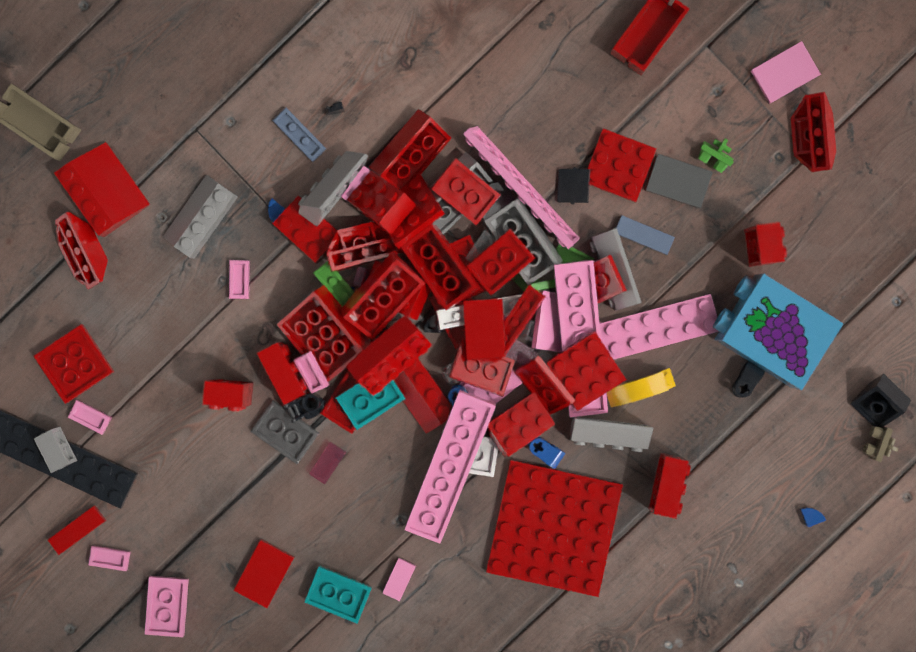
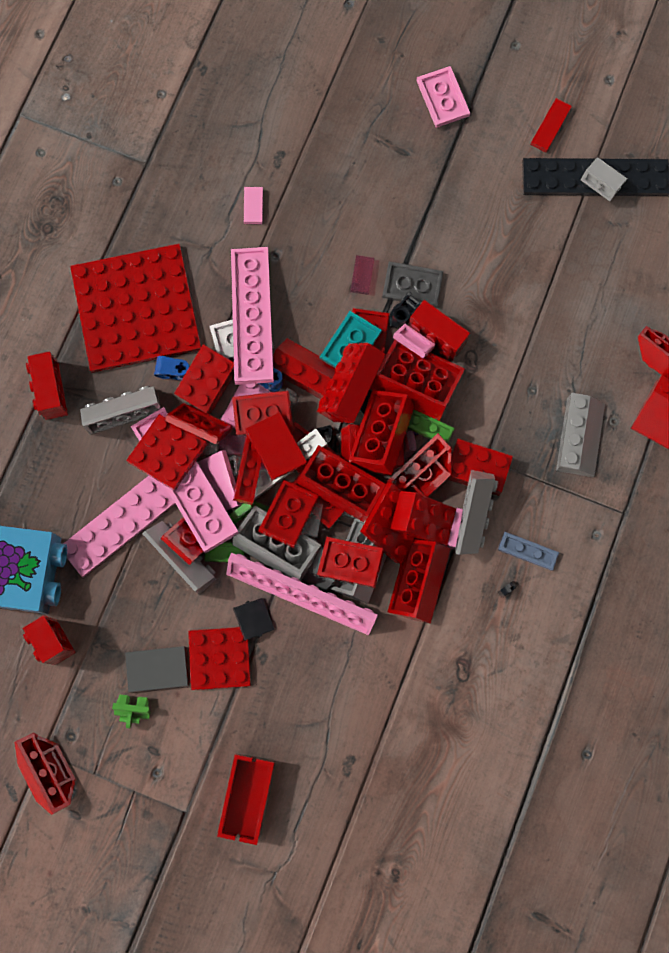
camera: 150 degrees right, 10 degrees down
red plate [34,324,114,404] -> none
bright pink tile [68,400,112,434] -> none
bright pink tile [88,545,130,571] -> none
red brick [202,379,254,411] -> none
bright pink tile [229,260,250,299] -> none
red tile [234,539,295,608] -> none
blue tile [268,198,285,223] -> none
teal plate [305,565,372,624] -> none
yellow arch [606,368,676,407] -> none
sand blue tile [616,215,675,255] -> none
black piece [732,360,765,398] -> none
bright pink tile [751,41,821,104] -> none

